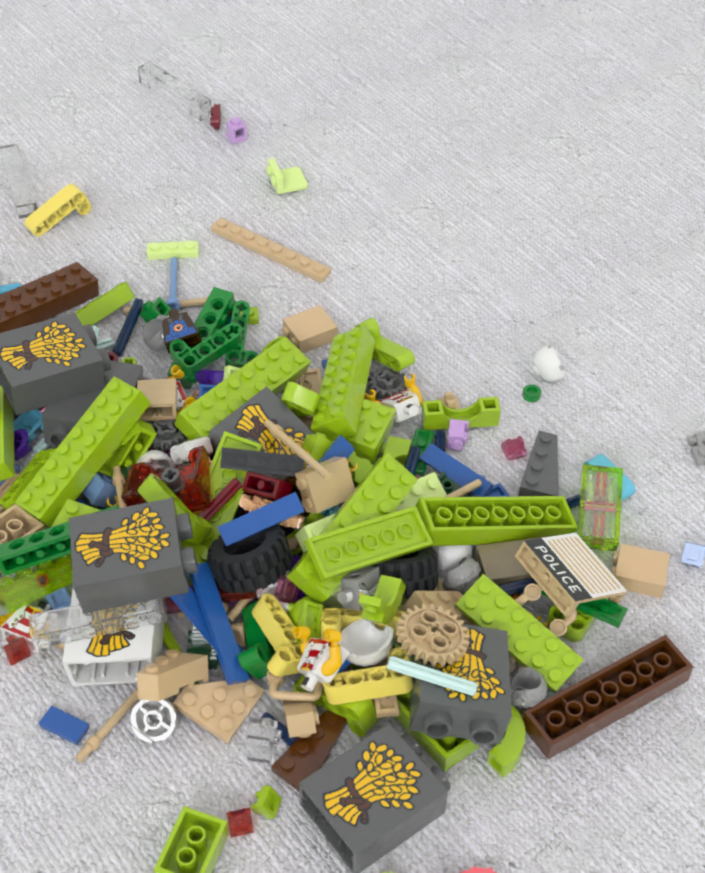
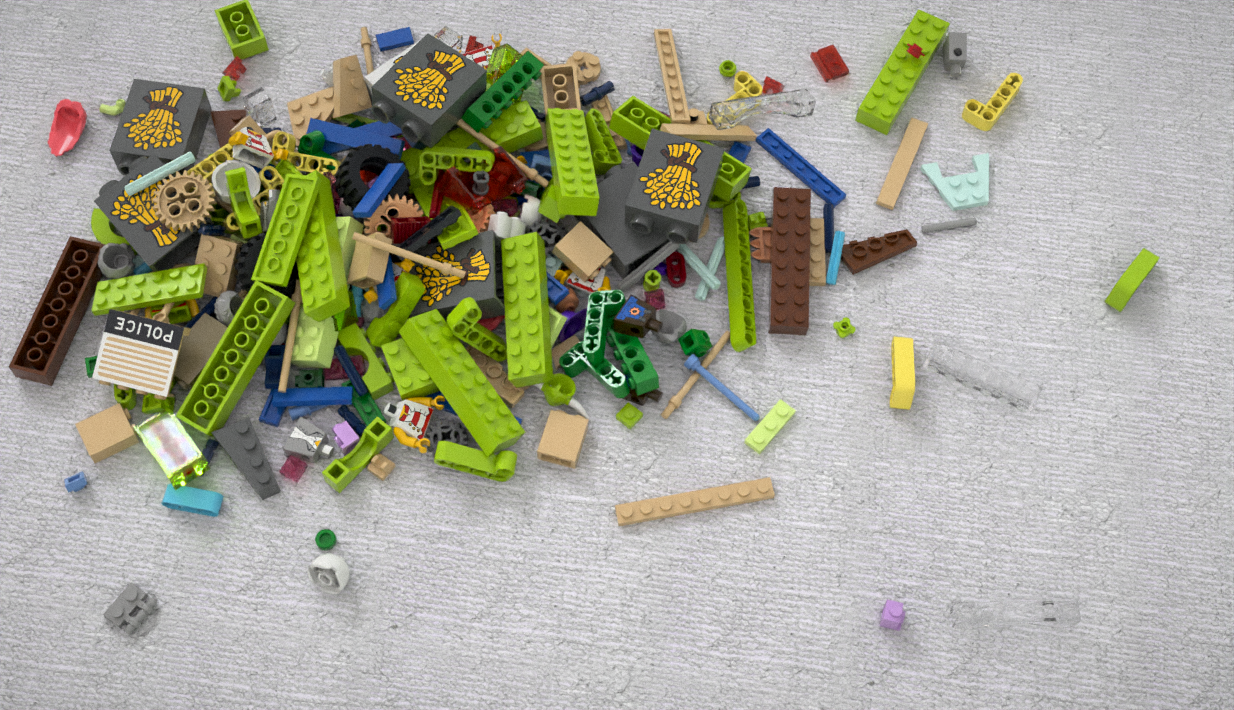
camera: 135 degrees right, 15 degrees up
dark blue axle [112,298,144,357] -> none
dark red plate [210,104,221,129] -> none
yellowish green bracket [266,158,308,194] -> none
none -> light grey torso [282,417,334,463]
none -> clear pink tile [644,289,665,310]
none -> lime plate [833,317,856,338]

